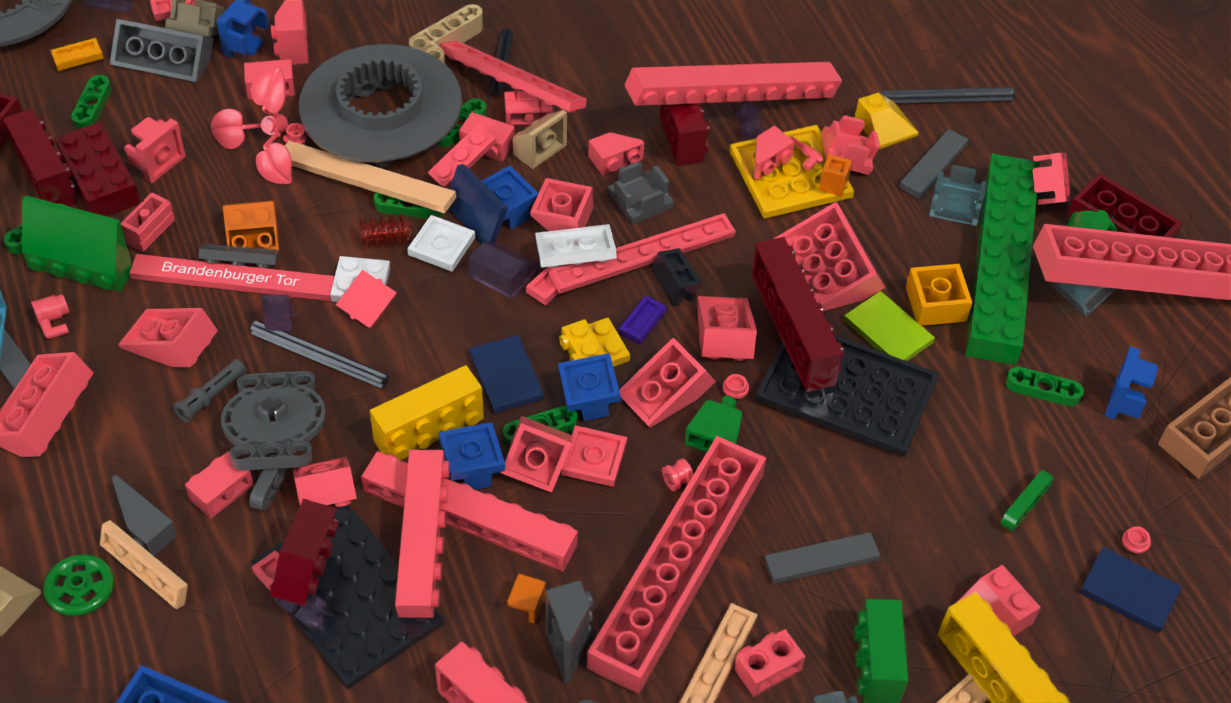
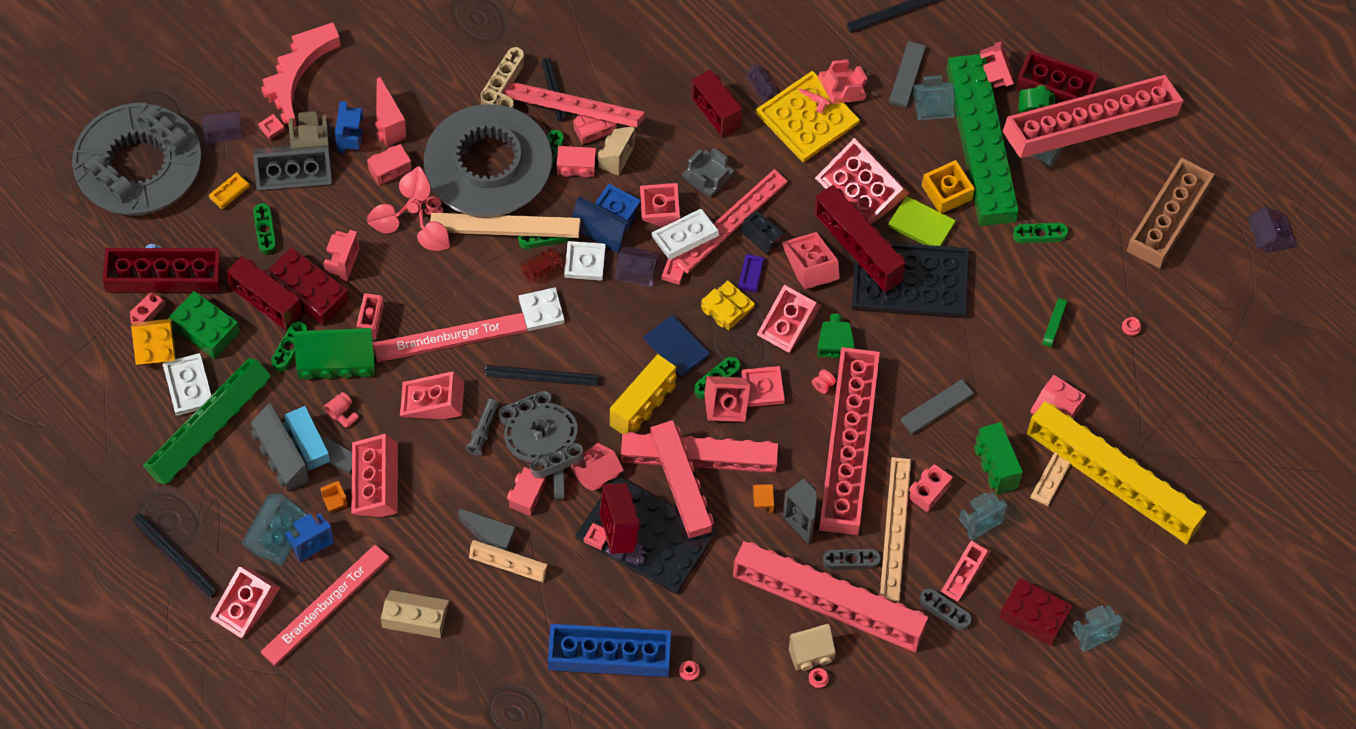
camera: 20 degrees left, 10 degrees up
green plate [43,554,114,616] -> none
dark grey plate [199,243,280,268] -> none
orange slope [223,200,279,250] -> none
clear purple slope [262,294,296,331] -> none
coral piece [336,269,397,329] -> none
coral plate [427,124,497,189] -> none
blue panel [439,422,505,490] -> none
blue panel [558,353,621,421] -> none
coral slope [588,133,644,175] -> none
coral brick [624,62,842,106] -> none
coral plate [723,374,749,399] -> none
coral slope [754,126,794,180] -> none
orange panel [819,154,852,197] -> none
yellow slope [855,92,919,149] -> none
dark blue tile [1079,547,1182,633] -> none
blue panel [1105,346,1158,419] -> none

